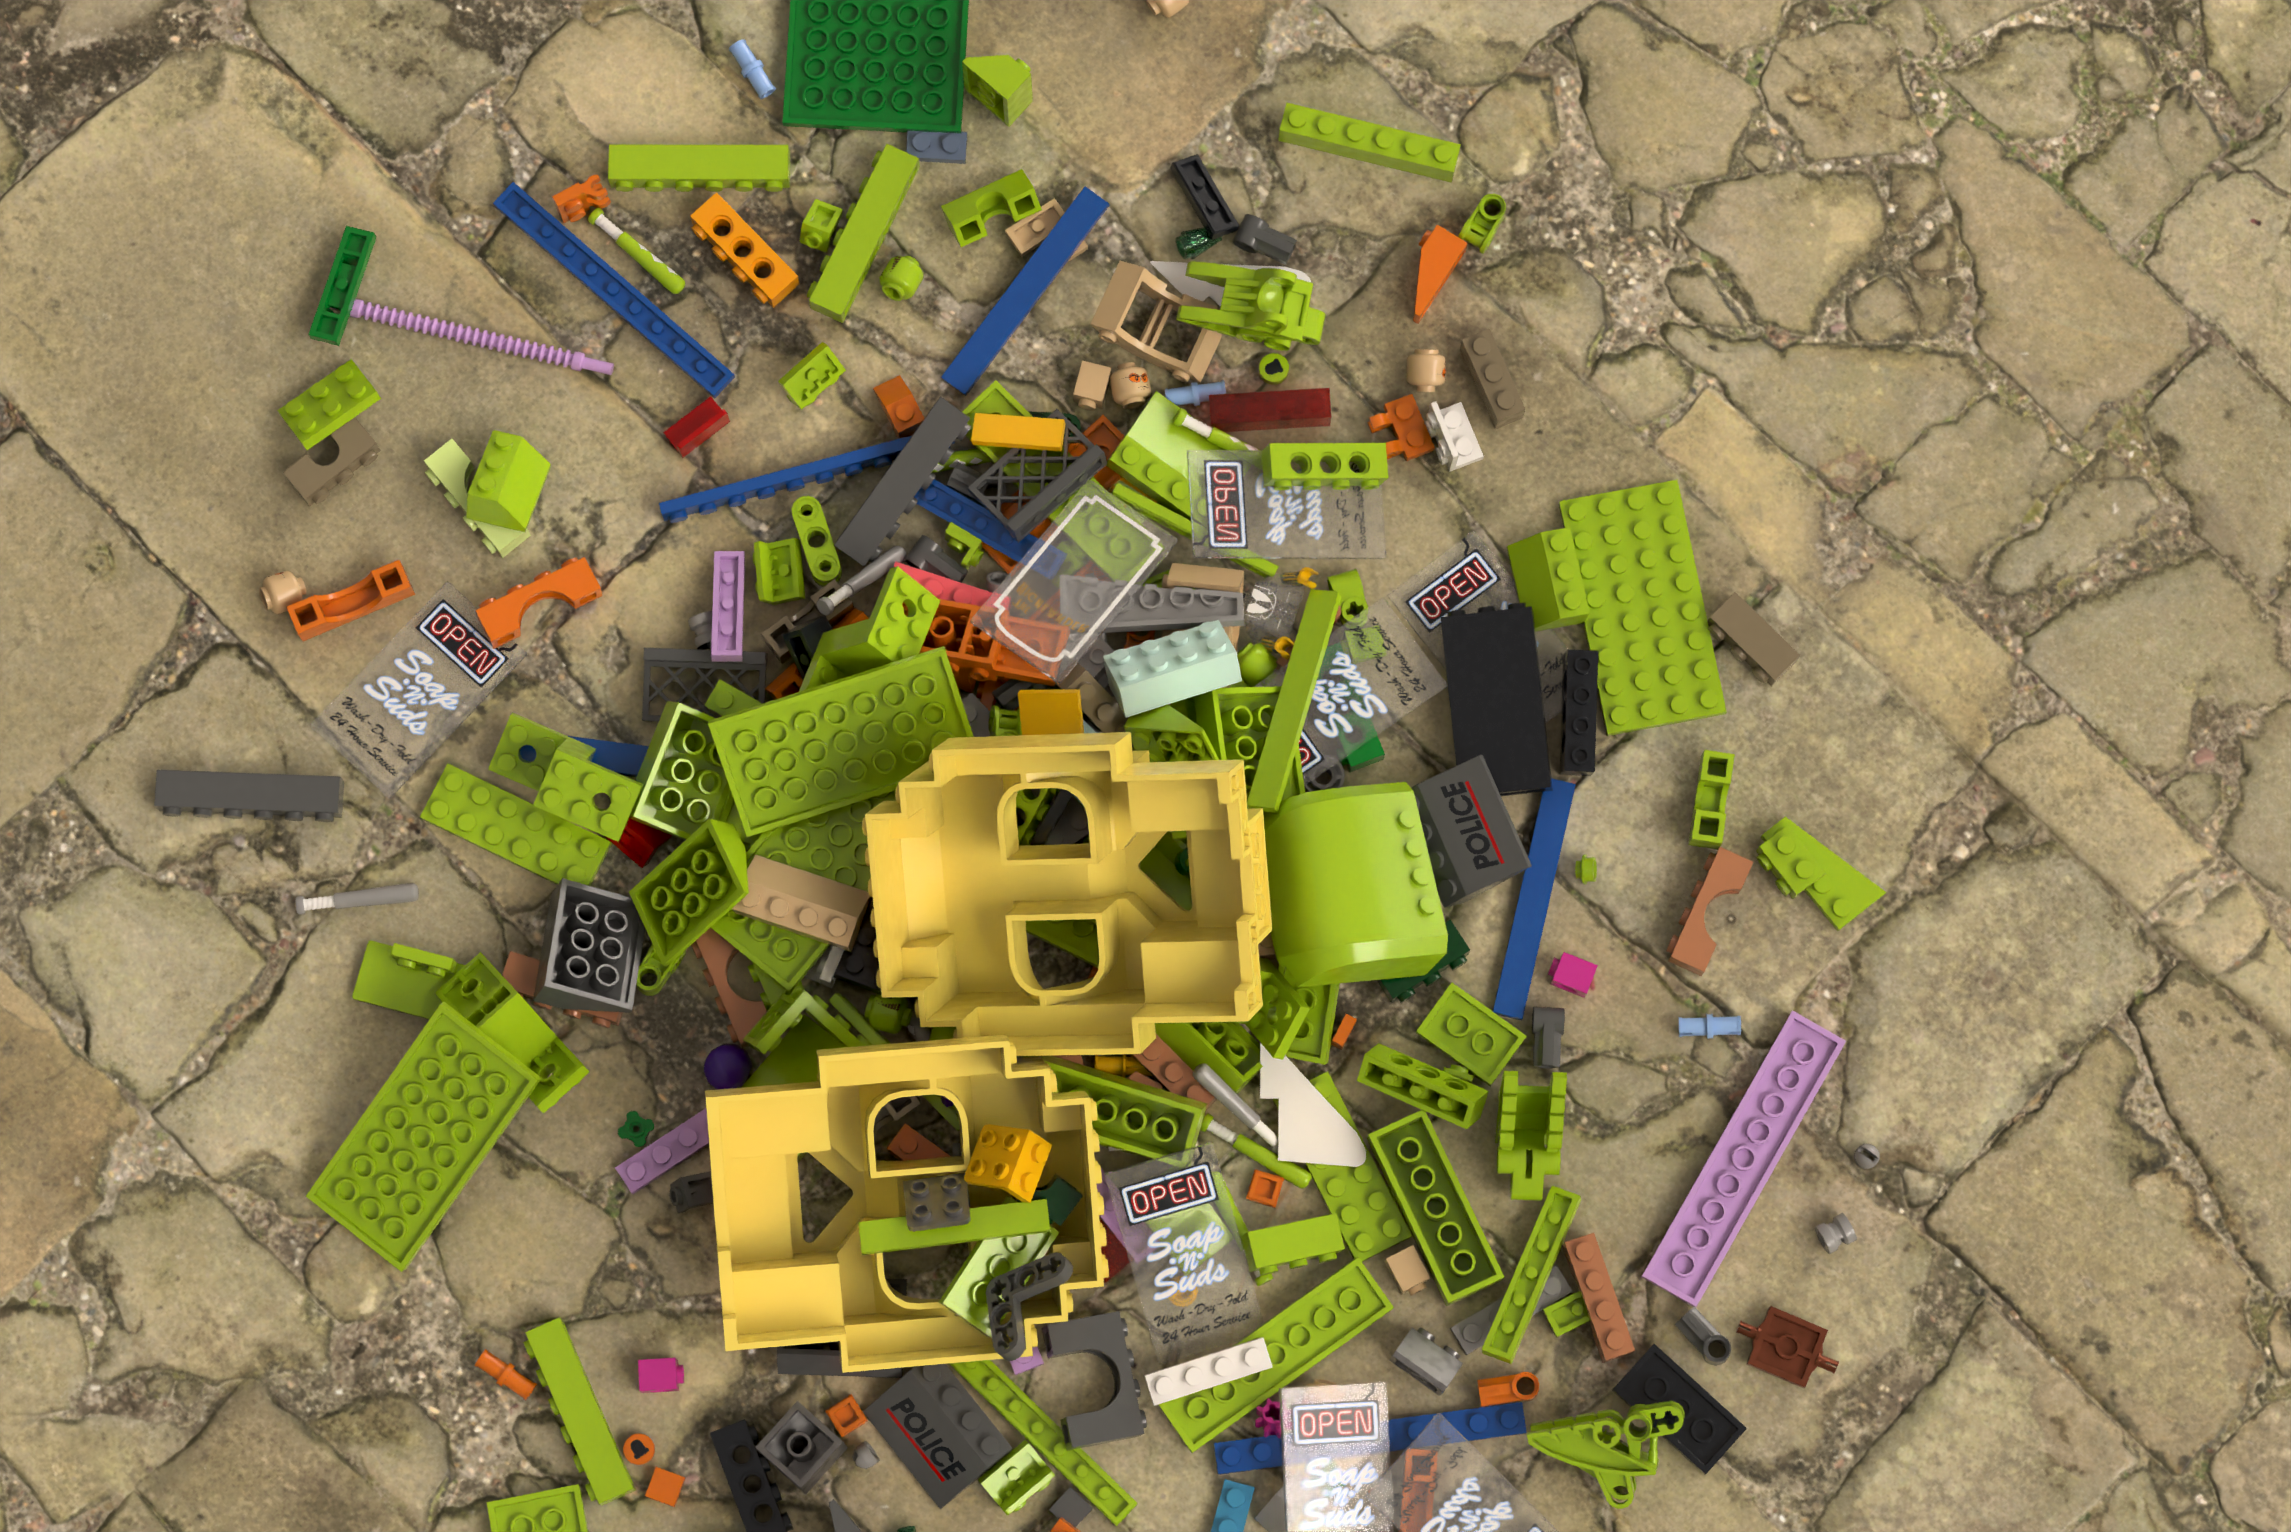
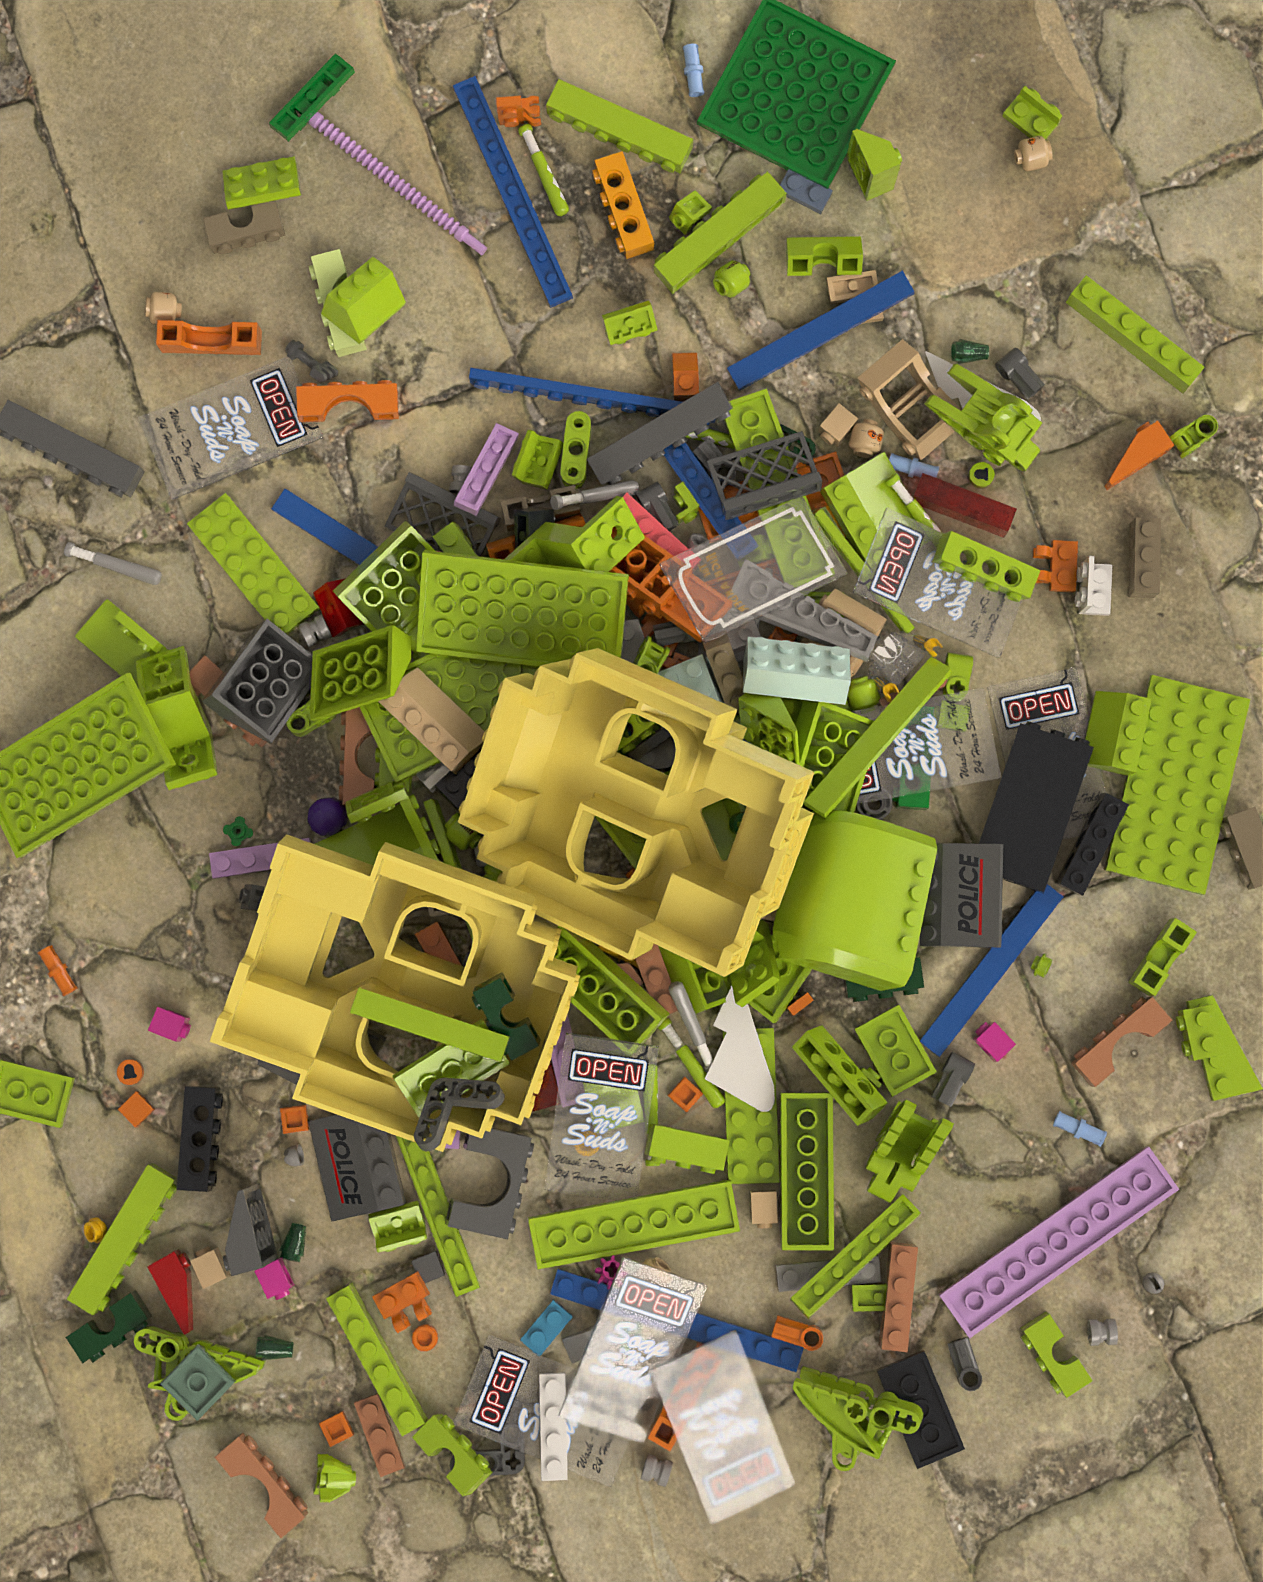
camera: 30 degrees right, 5 degrees up
lime bracket [488,712,643,842] -> none
lime brick [523,1317,636,1506] -> none
red panel [663,396,730,458] -> none
flat silver slope [755,1401,848,1494] -> none
flat silver bracket [903,1173,971,1231] -> none
yellow bracket [964,1124,1052,1203] -> none
yellow tile [971,413,1066,451] -> none
yellow tile [1018,689,1084,735] -> none
white plate [1144,1337,1273,1406] -> none
black tile [1170,154,1239,240] -> none
flat silver slope [1389,1327,1463,1396] -> none
tan head [1407,349,1446,392] -> none
copper plate [1736,1306,1839,1388] -> none
none -> dark grey hinge [285,340,338,383]
none -> light grey wheel [299,614,332,647]
none -> lime arch [1020,1311,1092,1398]

